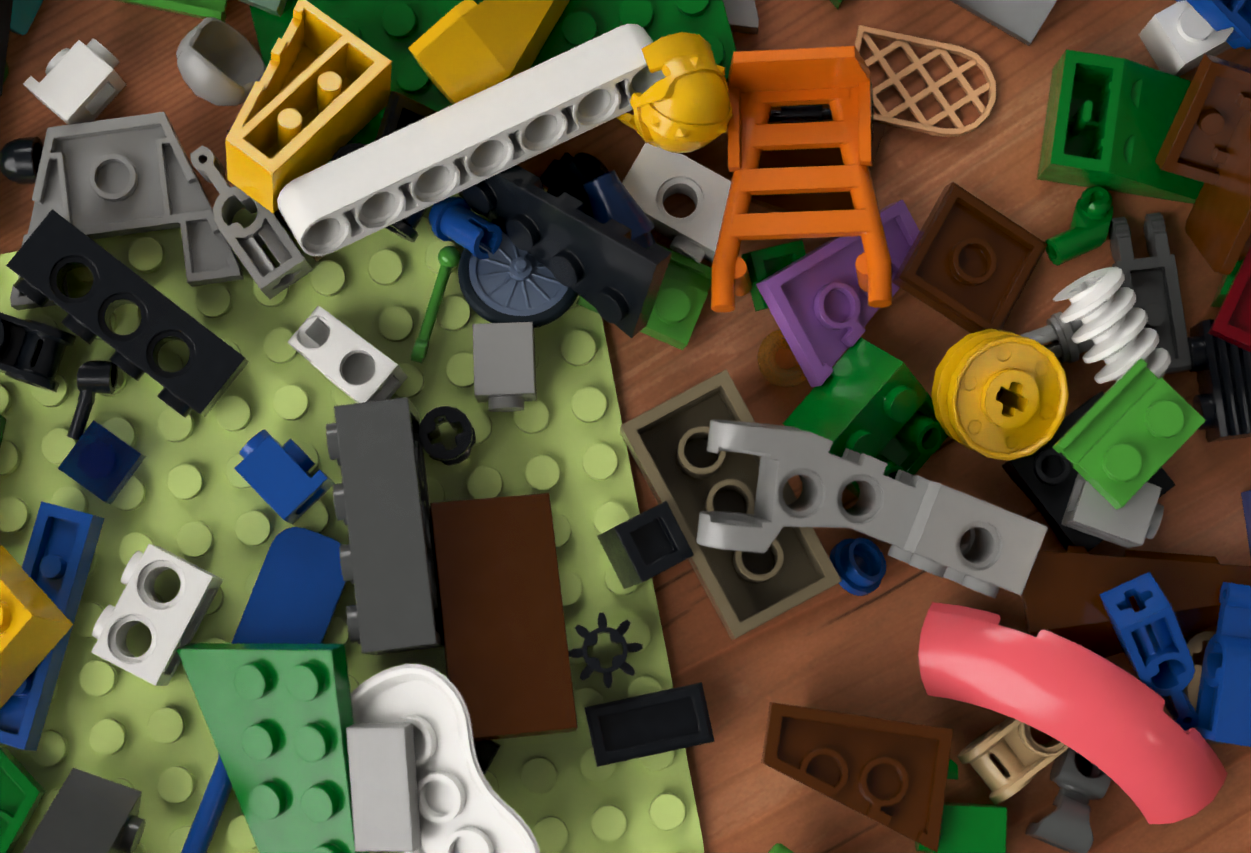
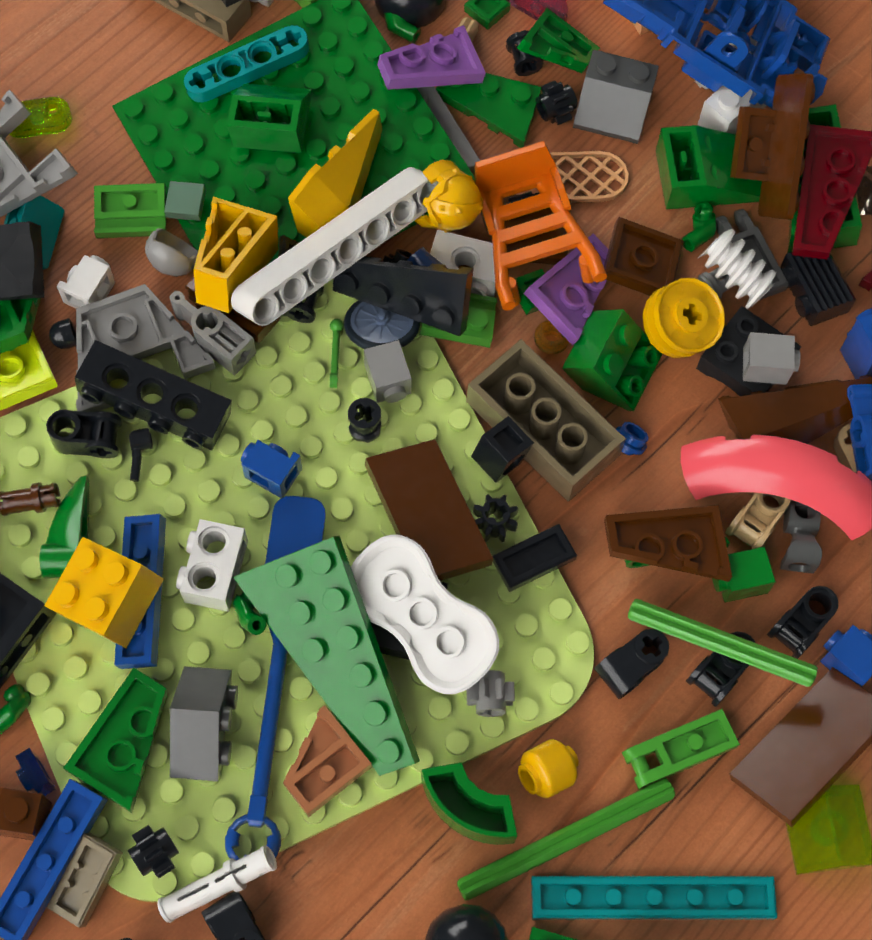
camera: 15 degrees left, 15 degrees down
clear blue plate [58,420,146,504] -> none
white leg [288,306,408,403] -> none
dark grey brick [326,397,444,655] -> none
light grey tile [346,723,422,852] -> none
blue pin [429,197,502,259] -> none
light grey brick [696,419,1048,599] -> none
bright green plate [1052,358,1206,510] -> none
blue piece [1099,572,1199,731] -> none
none -> green arm [233,592,266,635]

